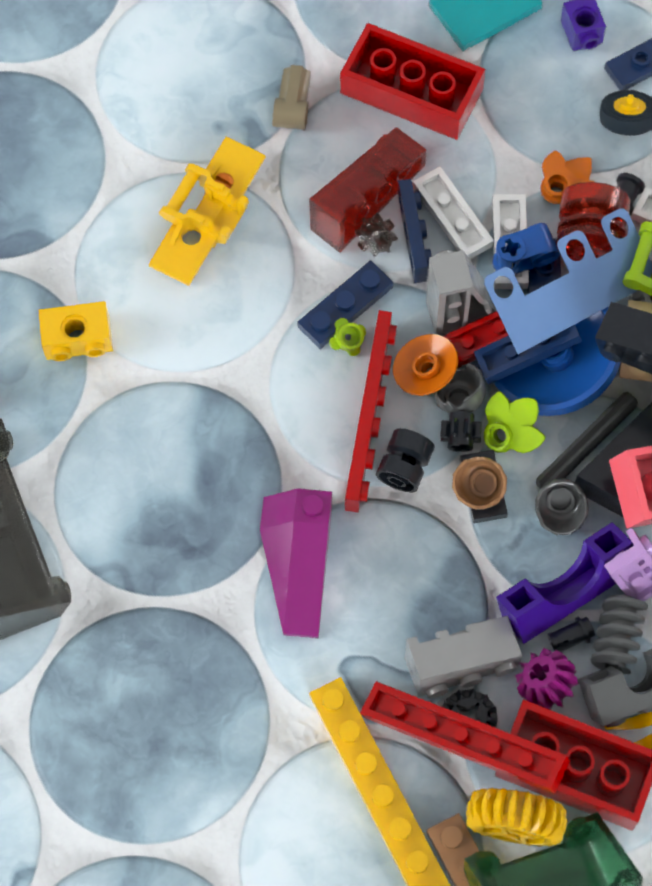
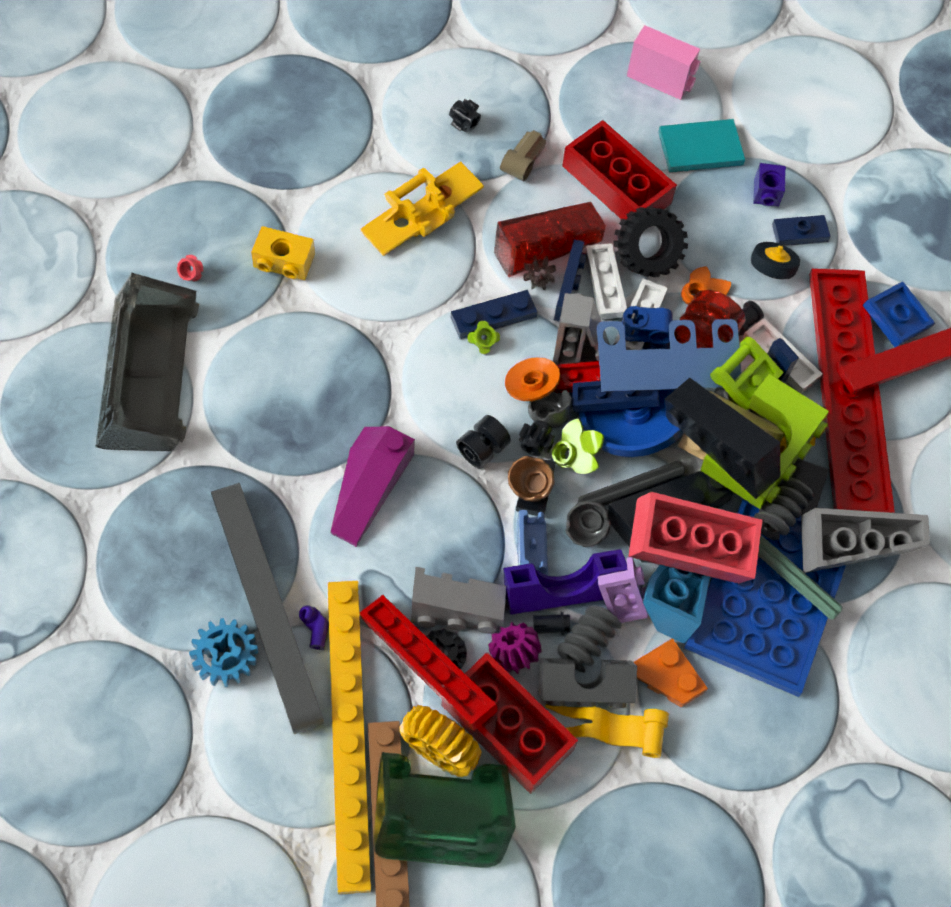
camera: 15 degrees right, 5 degrees down
red plate [345,310,397,513] -> none
none -> dark azure gear [189,618,259,687]
none -> dark grey beam [211,483,324,734]
none -> dark purple arm [299,605,329,650]
none -> black gear [449,99,481,132]
none -> medium blue hinge [517,510,548,575]
none -> black tyre [613,207,688,278]

